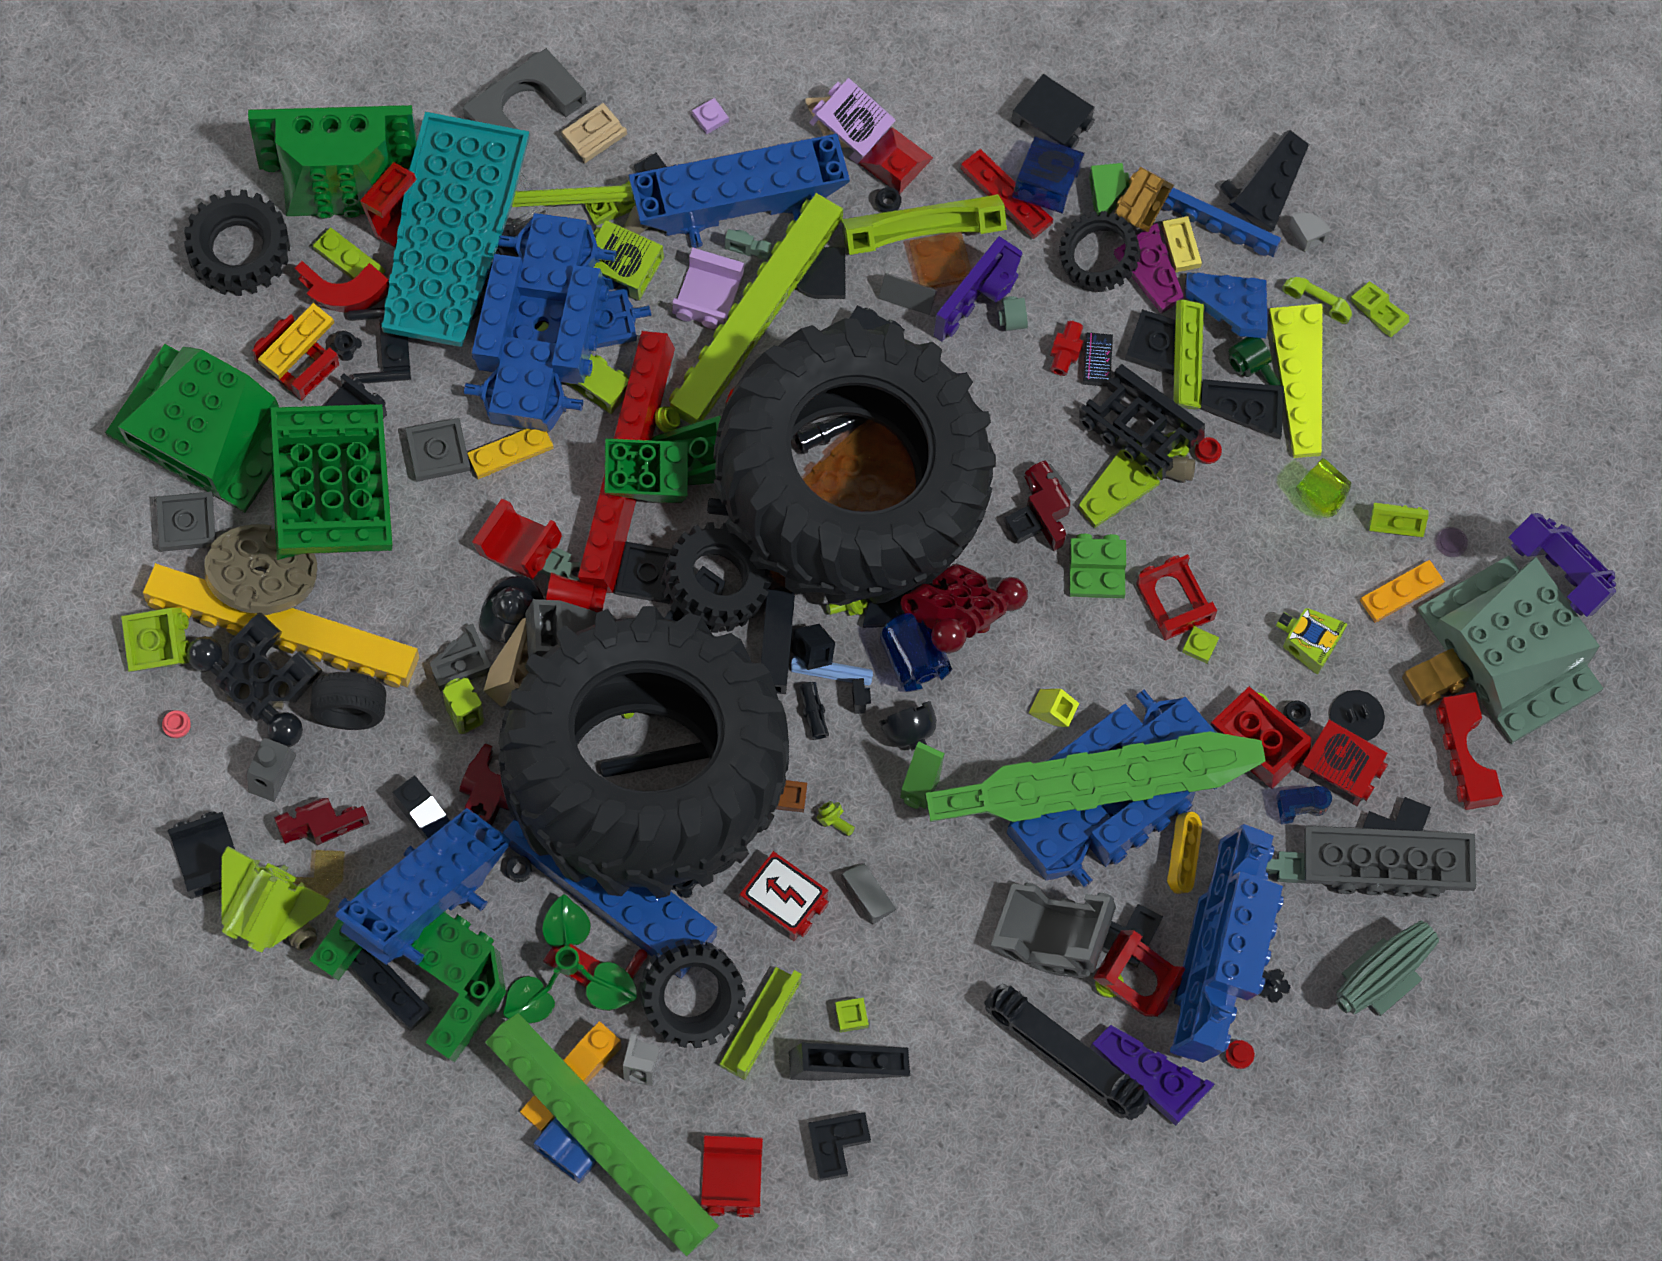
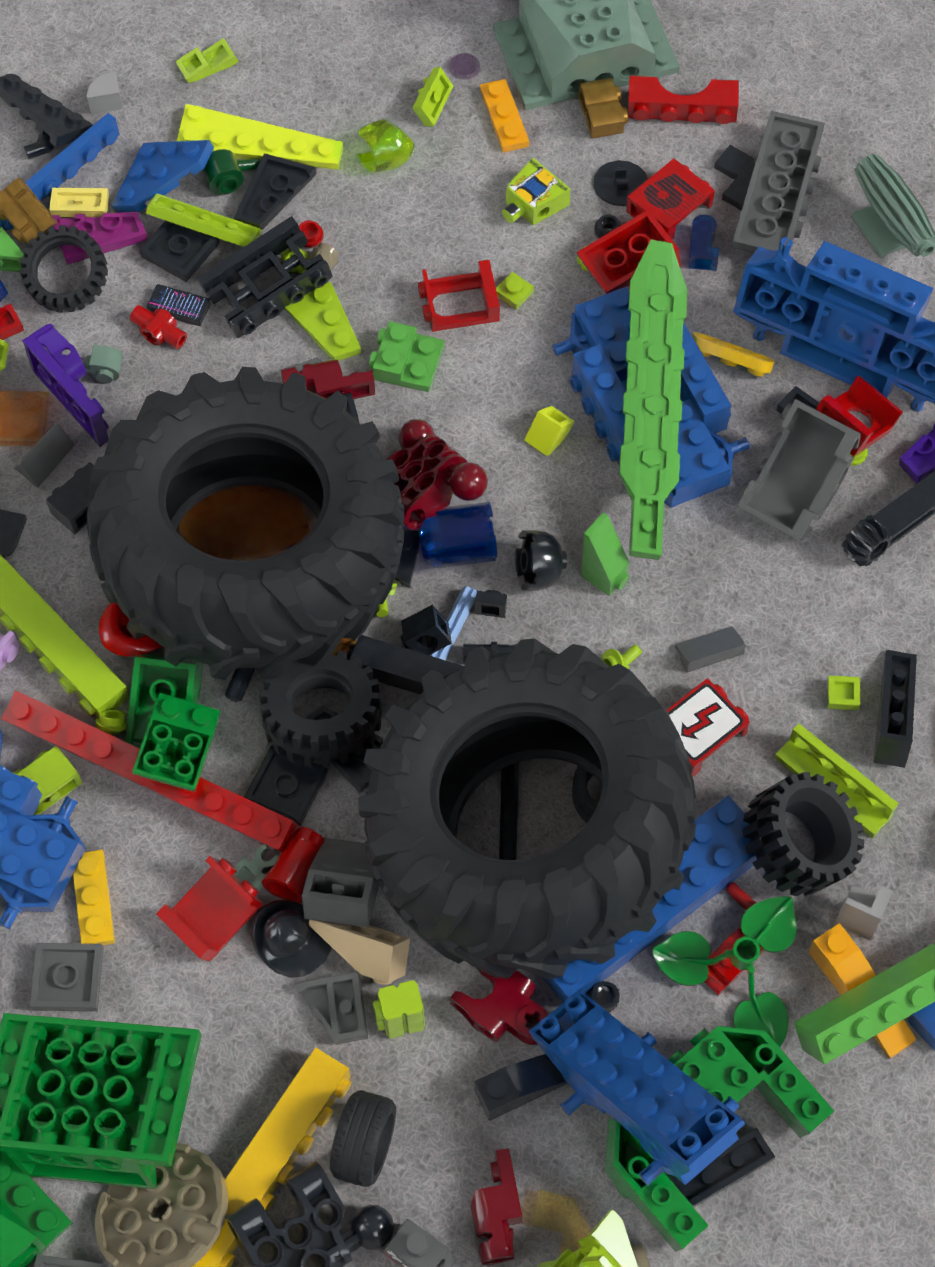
camera: 70 degrees left, 5 degrees down
lime bar [1282,277,1352,324] -> none

